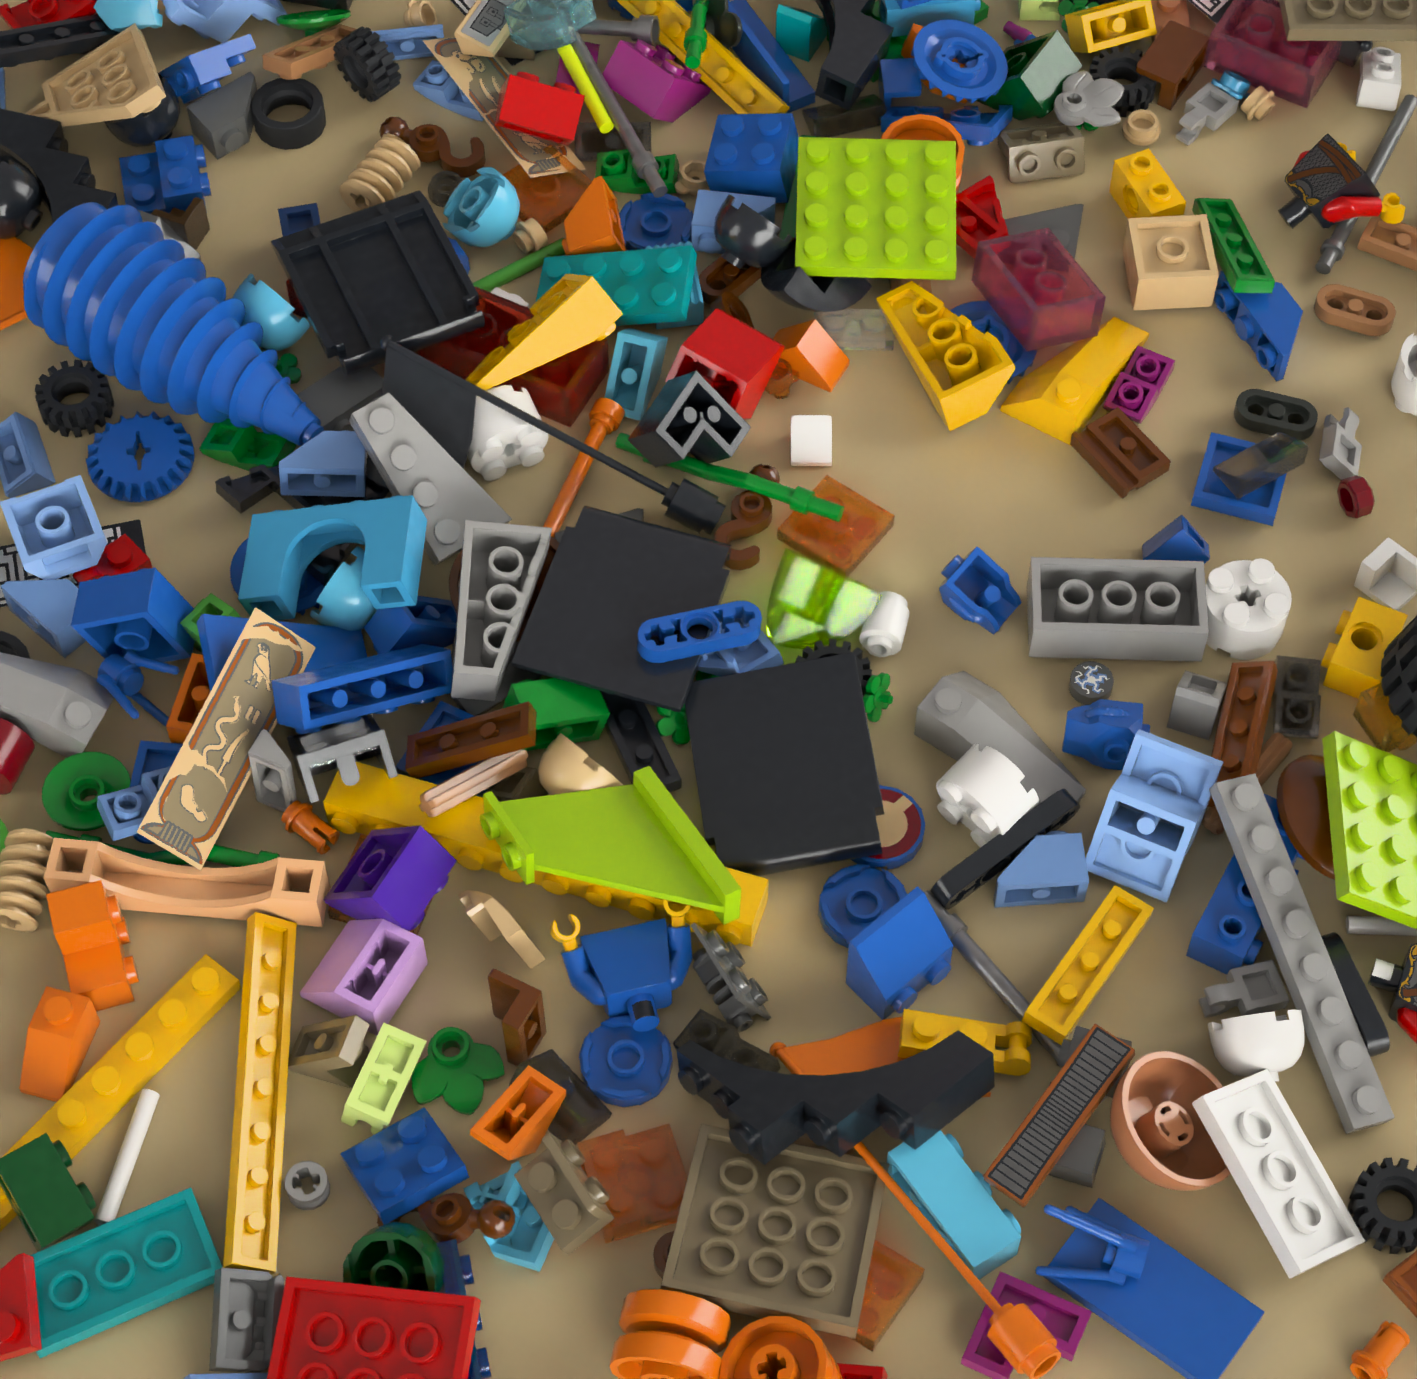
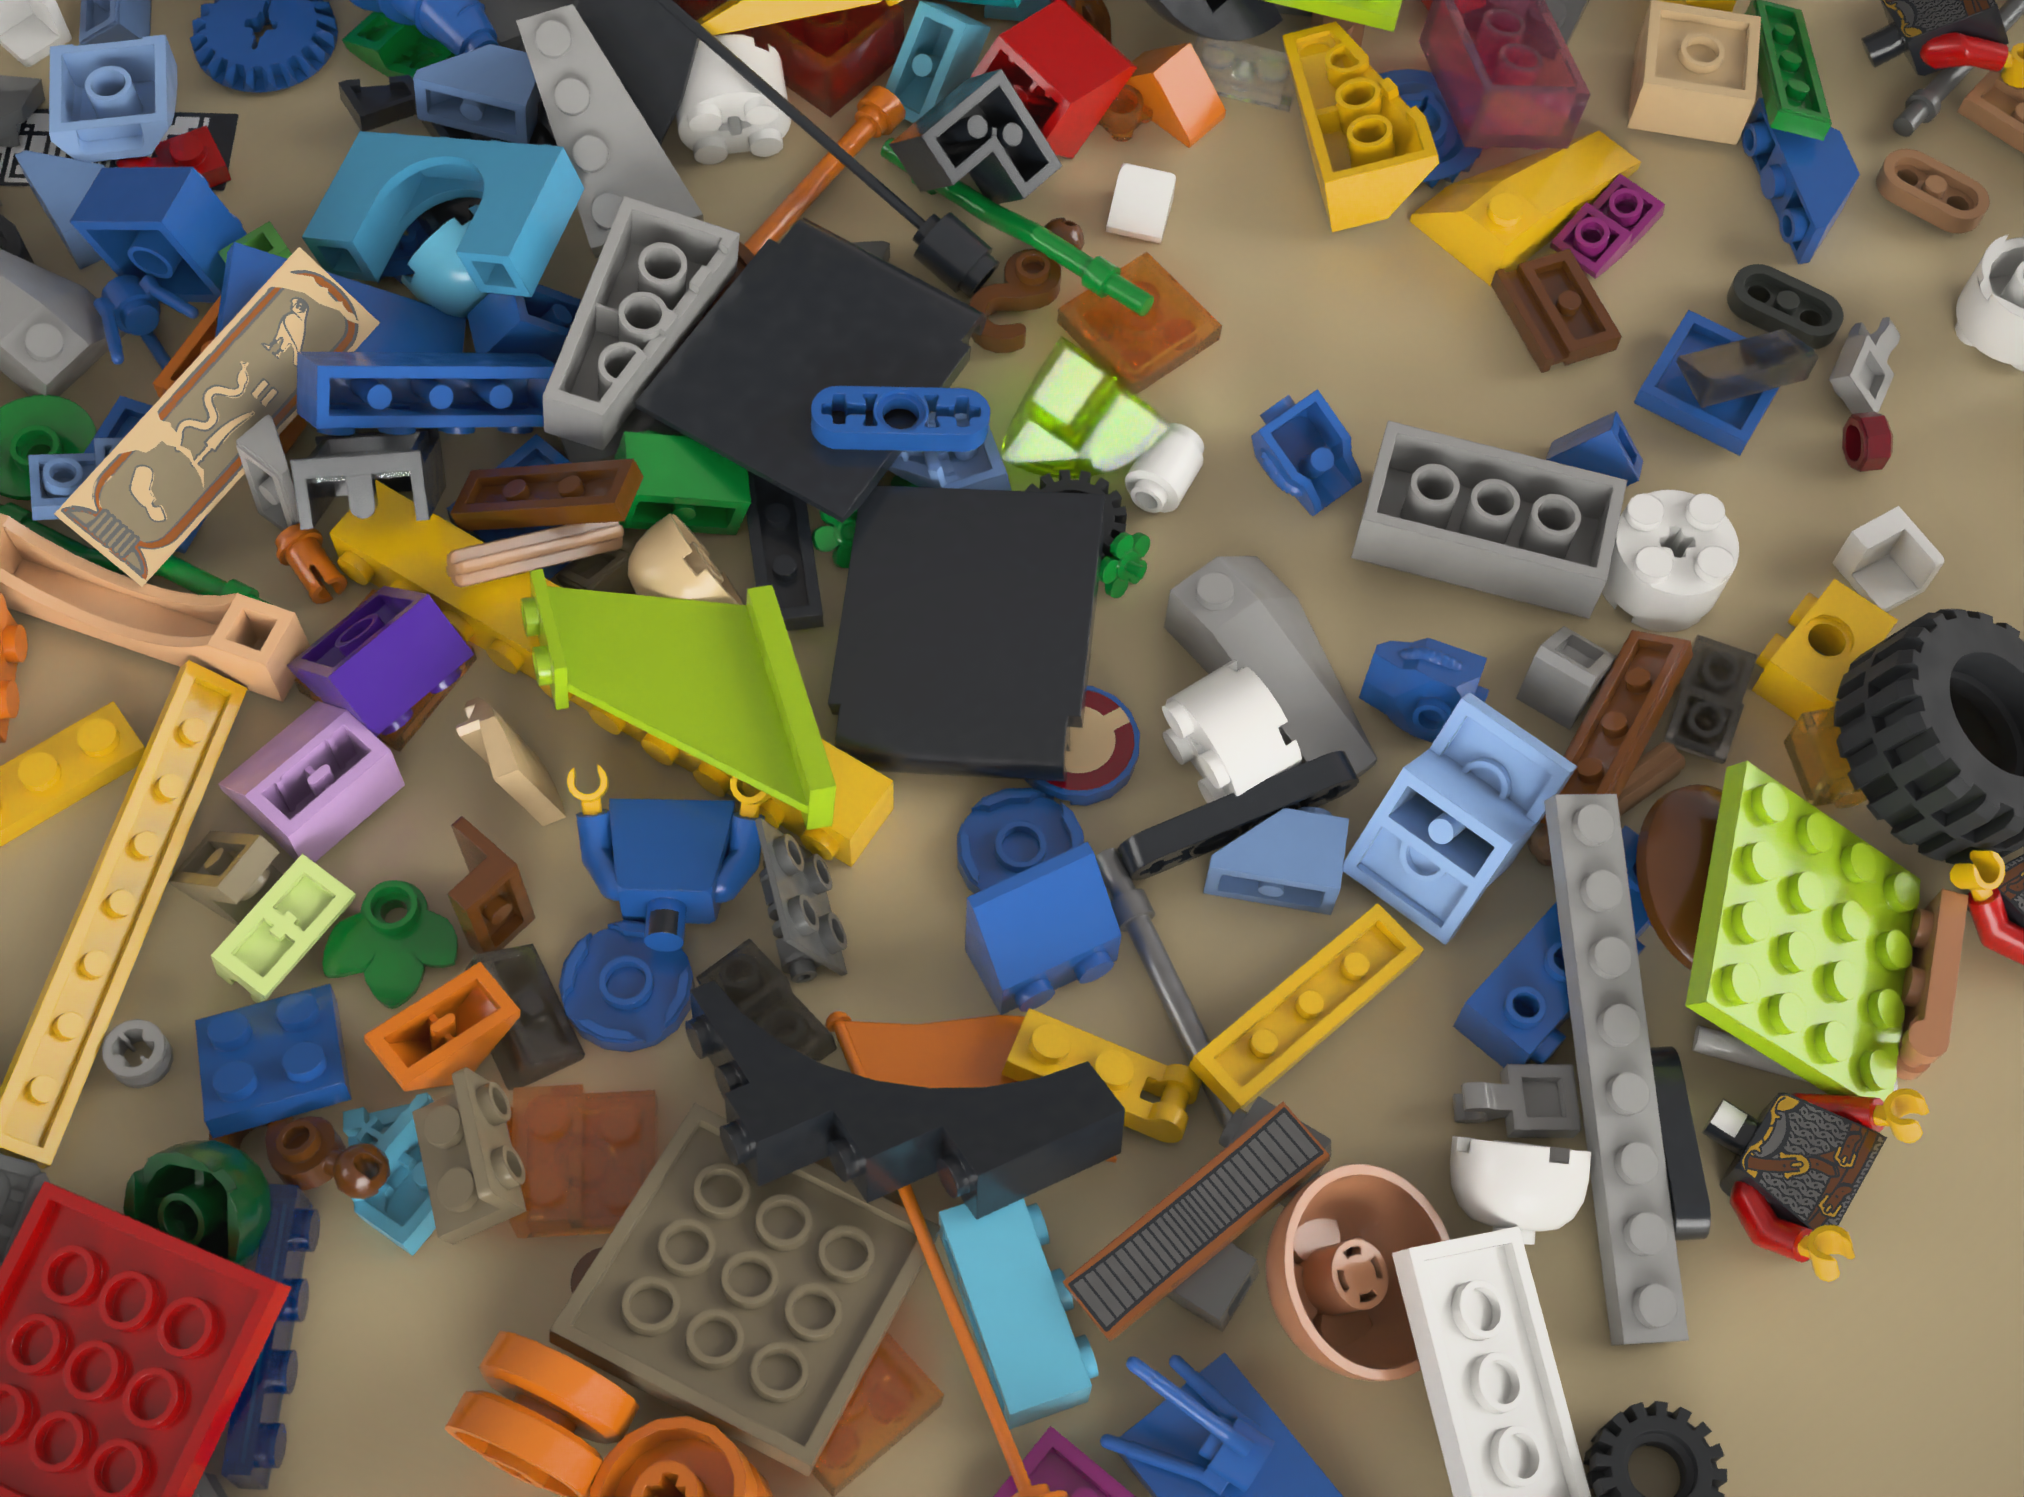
camera: 10 degrees right, 5 degrees up
dark grey tile [1069,661,1114,705] -> none

